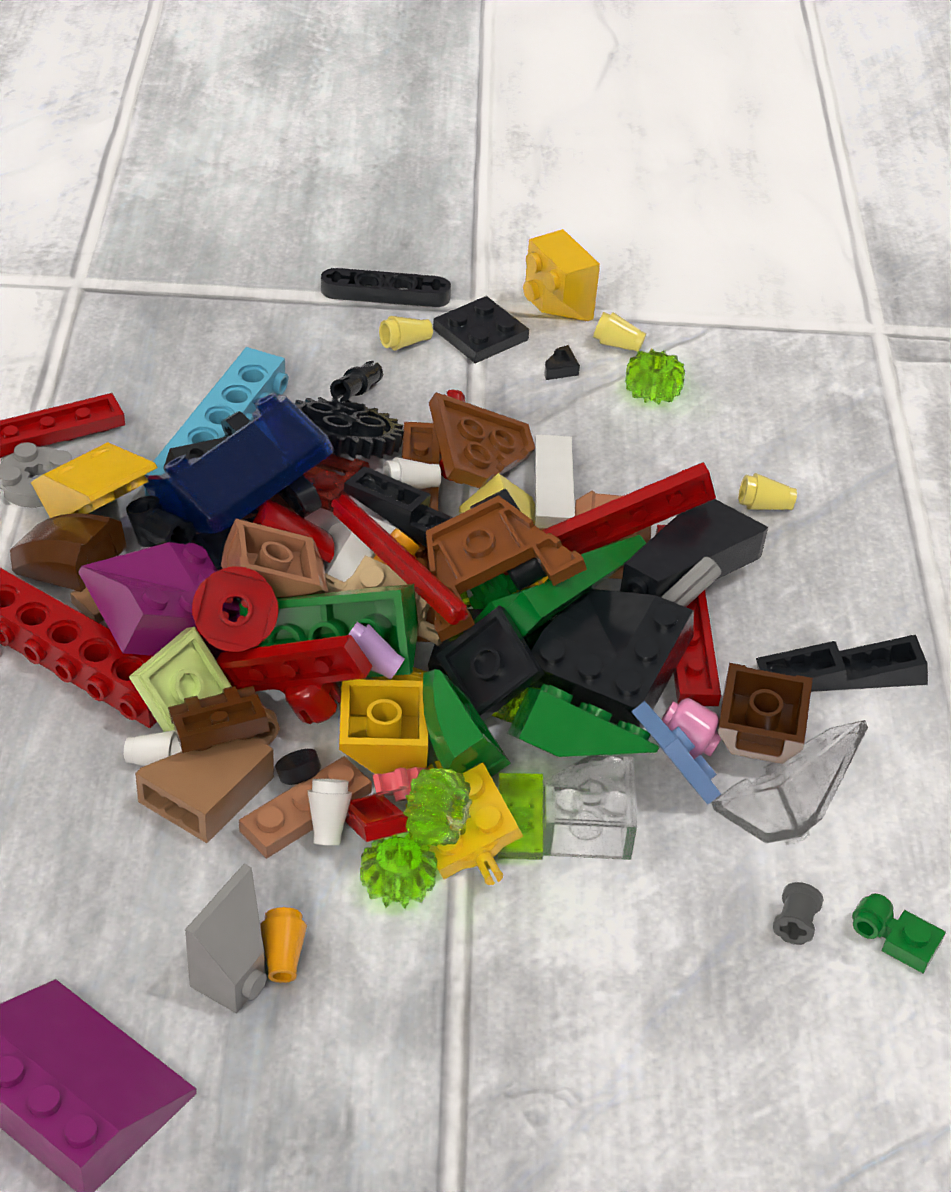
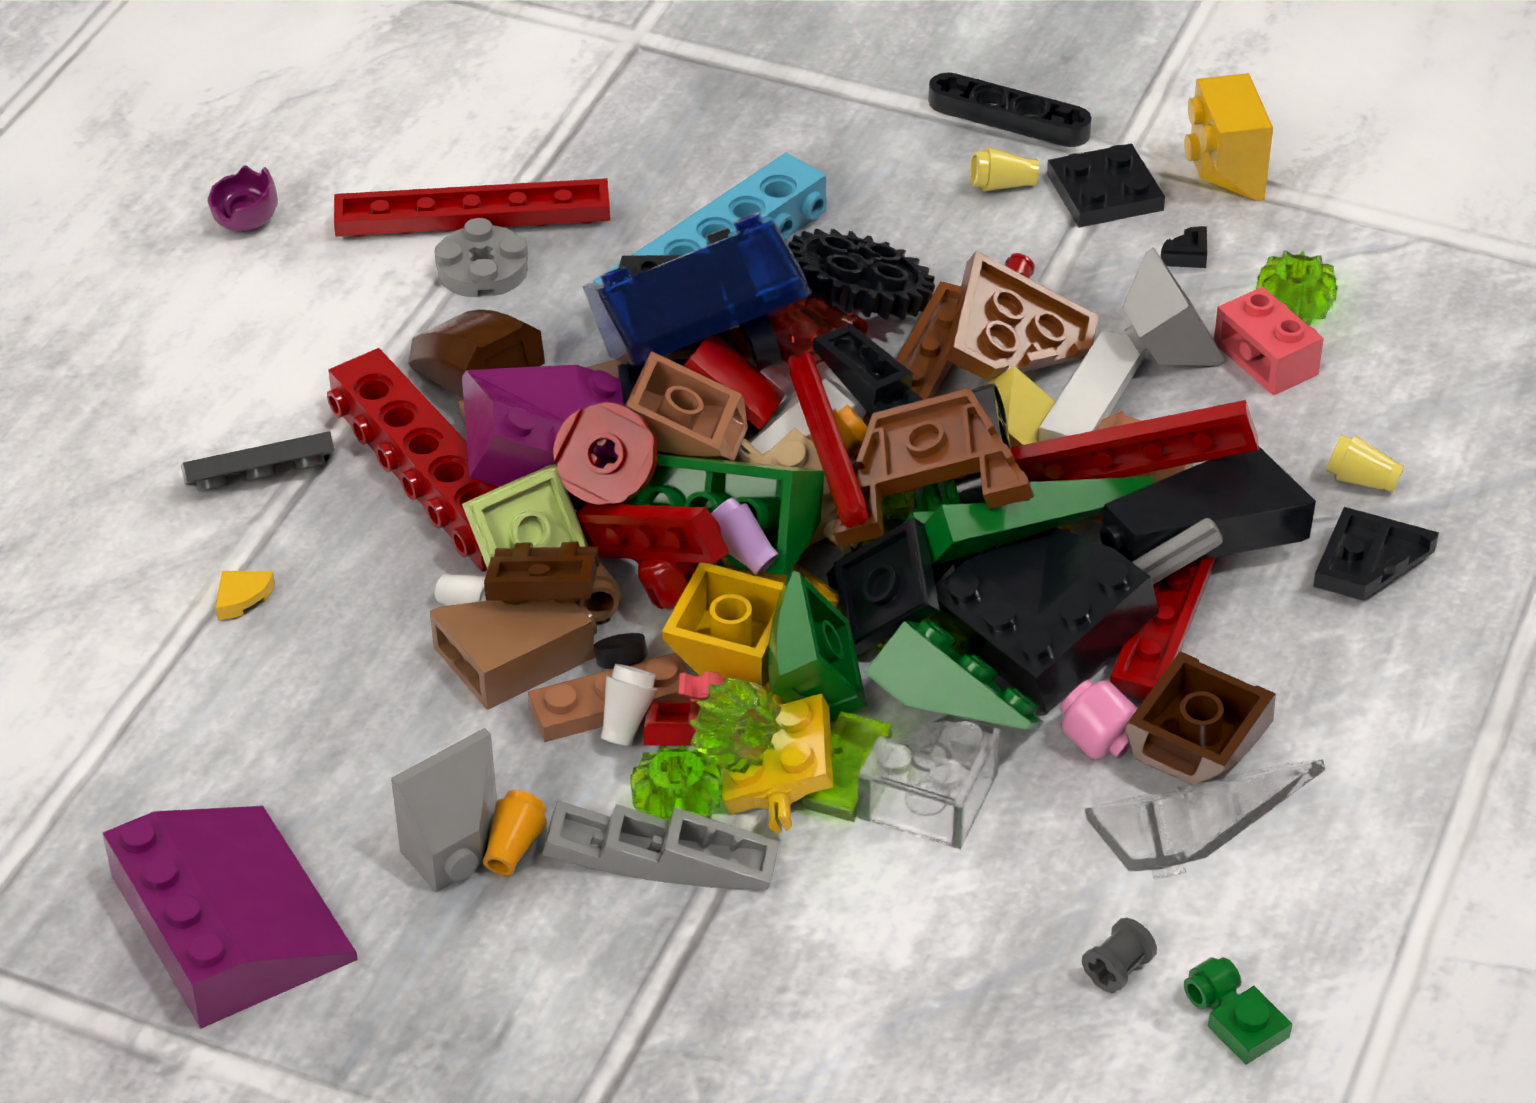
camera: 25 degrees right, 0 degrees up
yellow slope [30,442,158,518] -> none
black piece [126,495,196,547] -> none
black pin [330,360,383,402] -> none
white cone [382,457,441,490] -> none
light yellow cone [593,312,647,352] -> none
medium blue wing [631,701,721,805] -> none
black slope [756,634,928,692] -> none
none -> light grey slope [541,800,779,889]
none -> light grey slope [1122,247,1226,366]
none -> coral brick [1214,286,1324,396]
none -> black wing [1313,507,1439,600]

